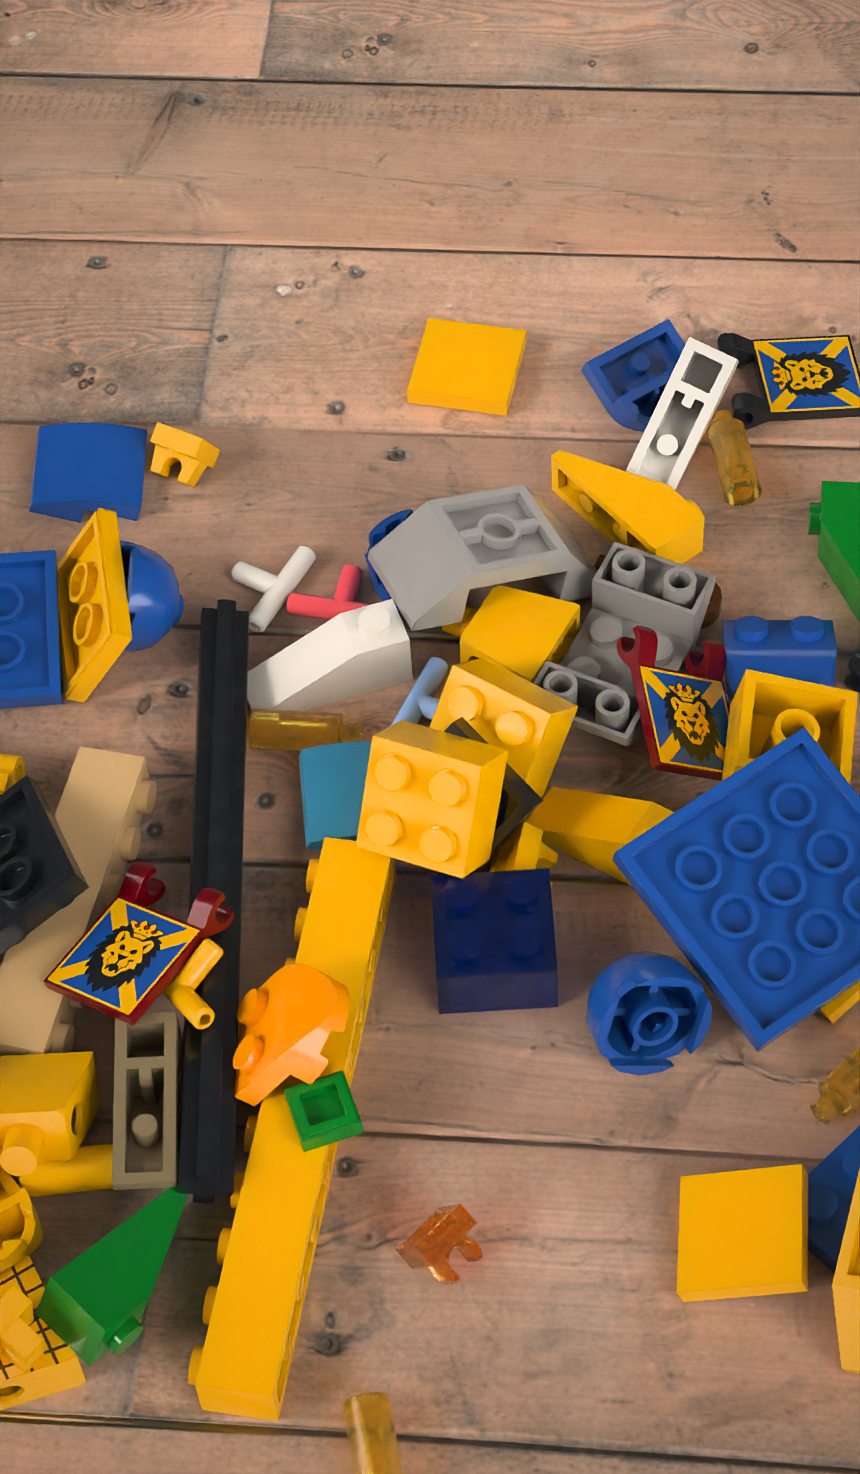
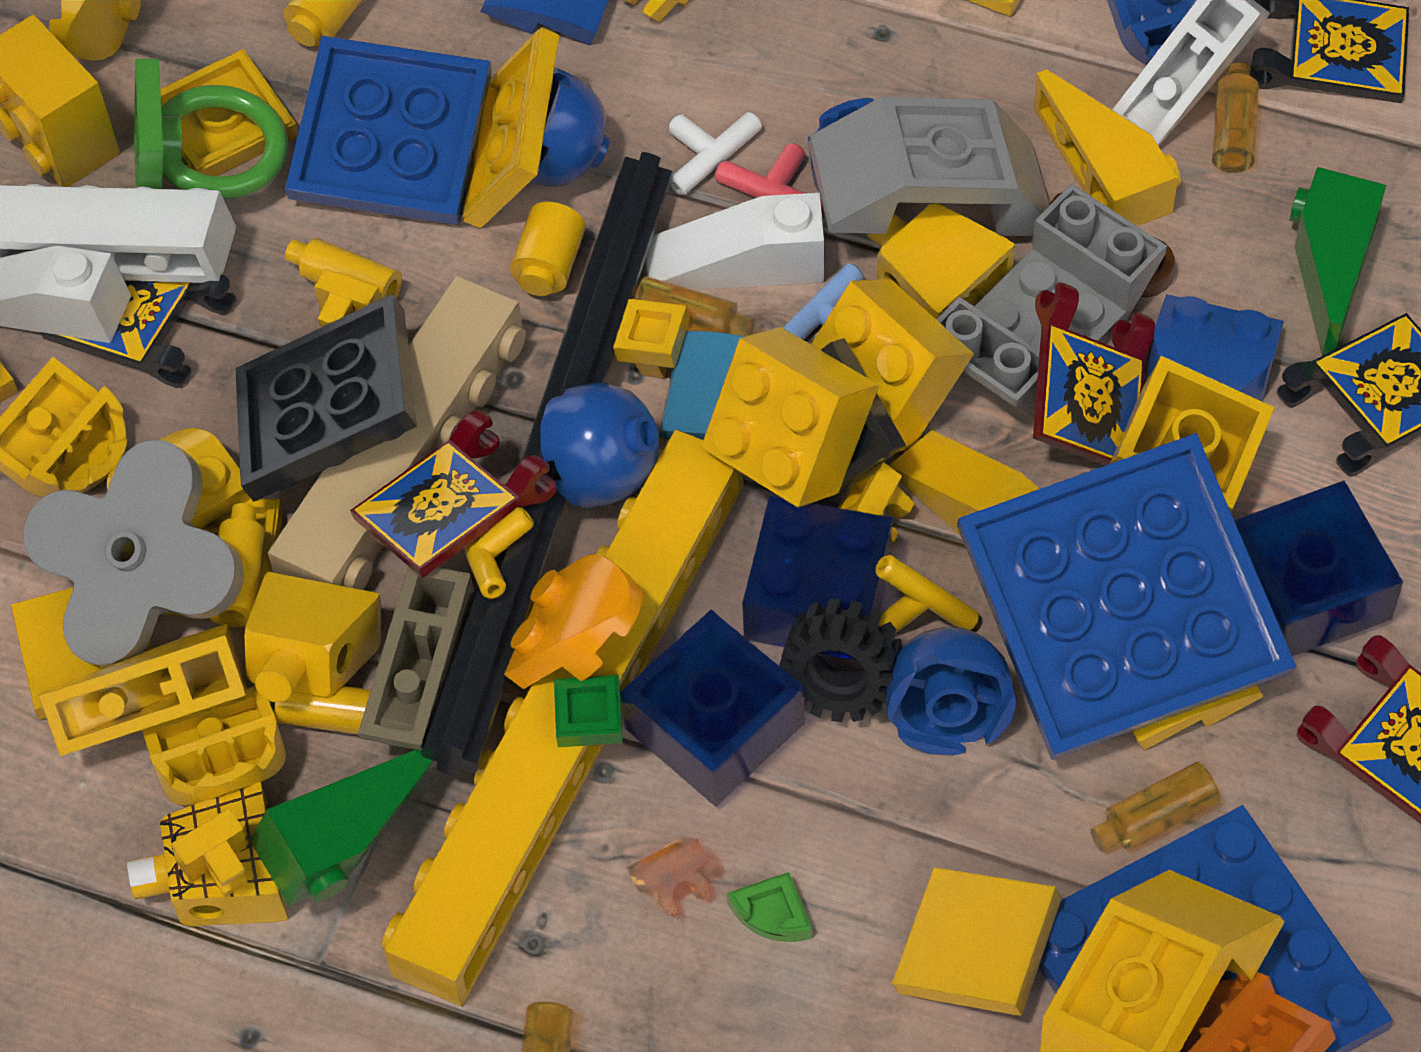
camera: 15 degrees right, 5 degrees up
none -> yellow brick [510,202,586,296]
none -> blue cylinder [540,382,659,509]
none -> yellow tile [613,299,690,378]
none -> clear blue brick [620,609,805,807]
none -> bright green tile [727,872,812,942]
none -> black tyre [779,599,902,722]
none -> yellow piece [876,555,979,634]

